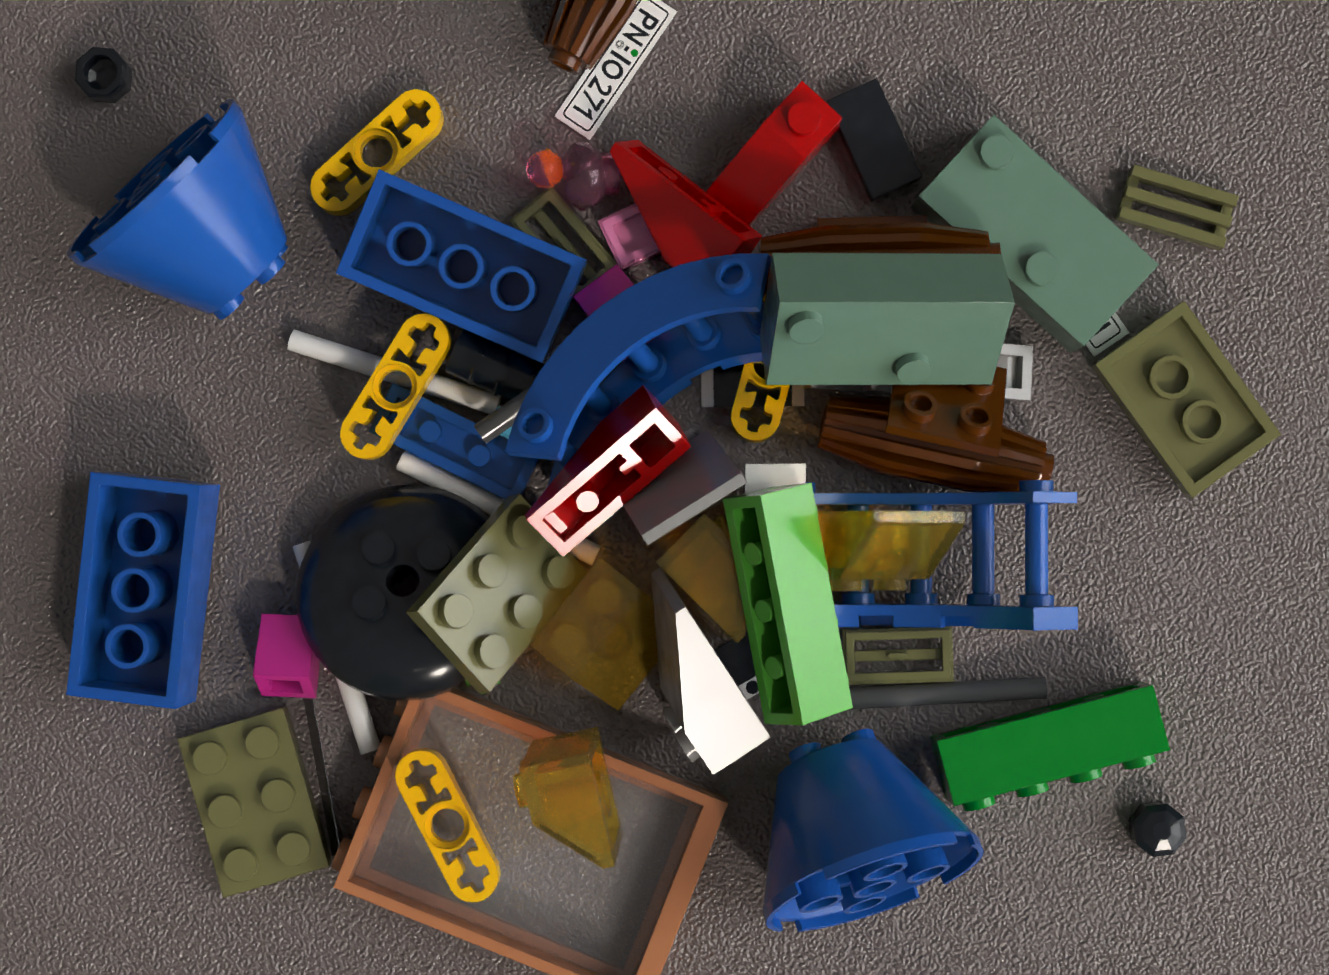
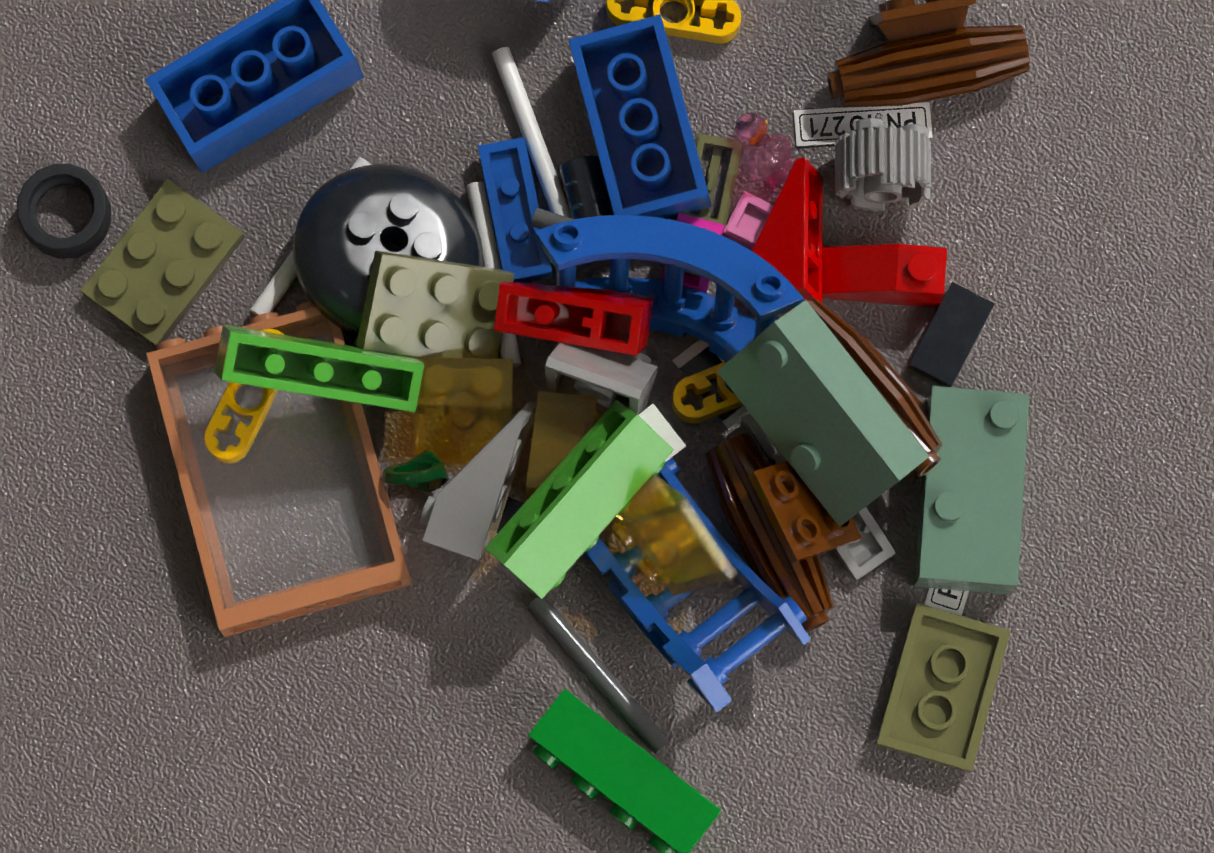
camera: 50 degrees right, 10 degrees down
dark pink brick [253,614,320,698] -> none
black sticker [304,699,340,856] -> none
yellow beam [340,313,451,460] -> none
clear yellow slope [513,726,623,869] -> none
blue cone [762,729,984,932] -> none
olive tile [841,626,954,685] -> none
olive tile [1115,165,1239,251] -> none
none -> black tyre [17,163,111,259]
none -> bright green brick [214,325,424,412]
none -> dark green piece [382,450,448,492]
none -> light grey brick [835,118,931,212]

